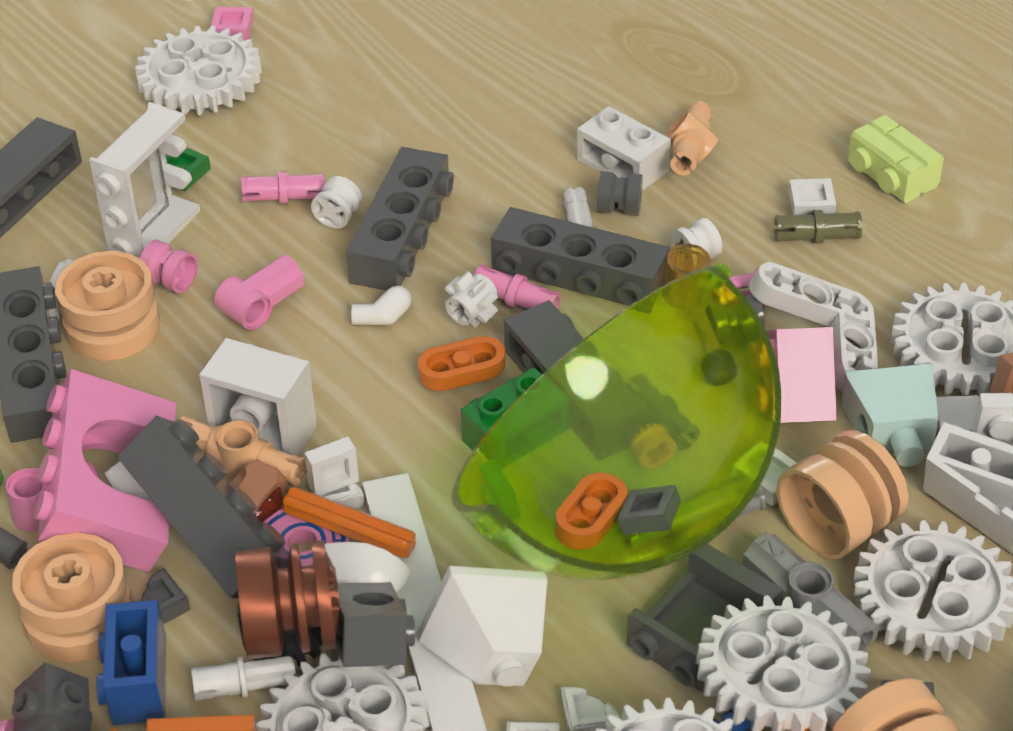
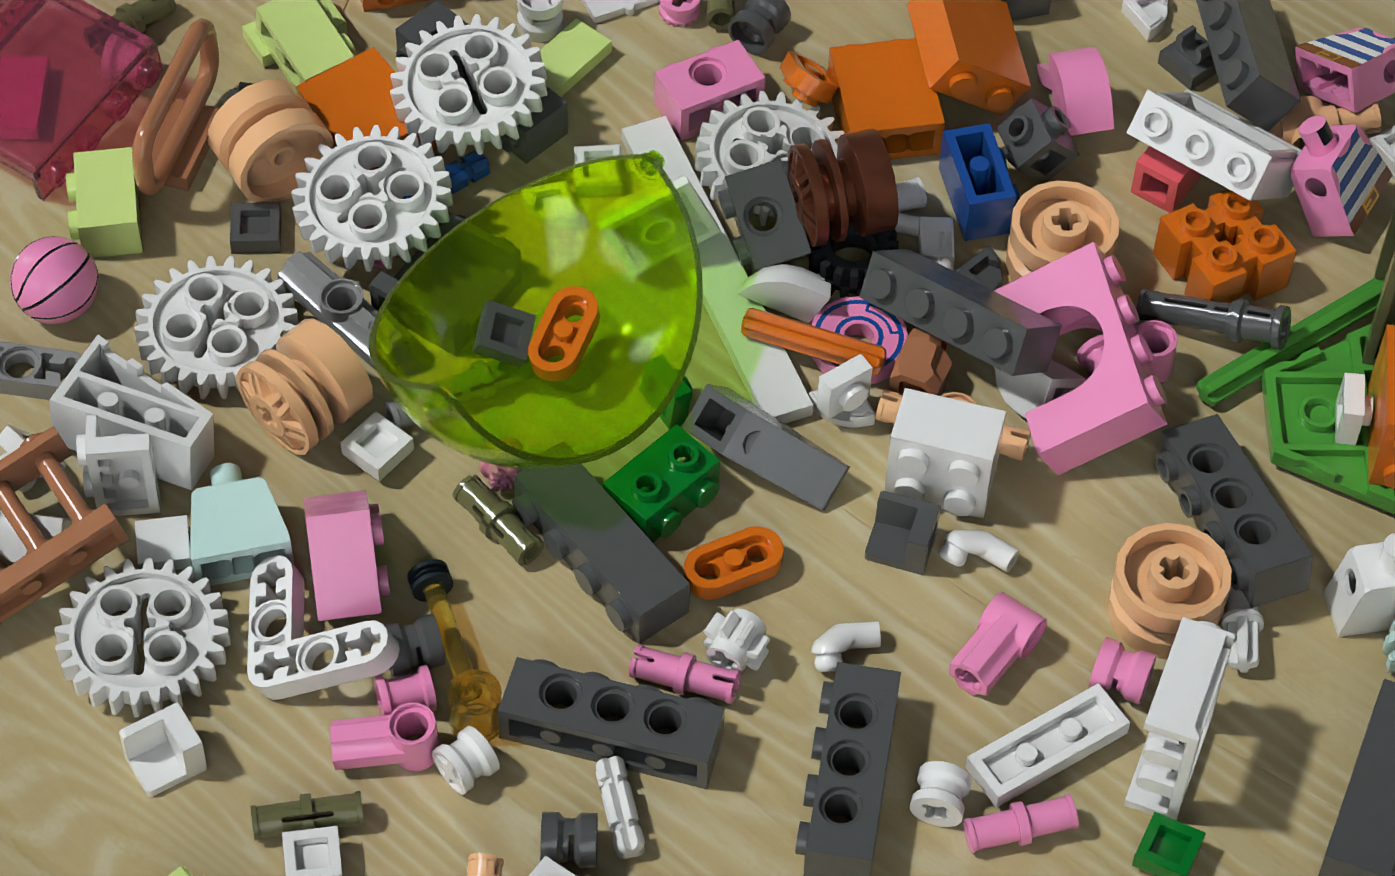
camera: 170 degrees right, 10 degrees up
none -> white panel [119,702,208,797]
none -> bright pink piece [330,702,441,771]
none -> dark grey slope [681,384,850,510]
none -> dark grey panel [865,491,941,575]
none -> white piece [895,213,955,271]
none -> white plate [965,683,1130,808]

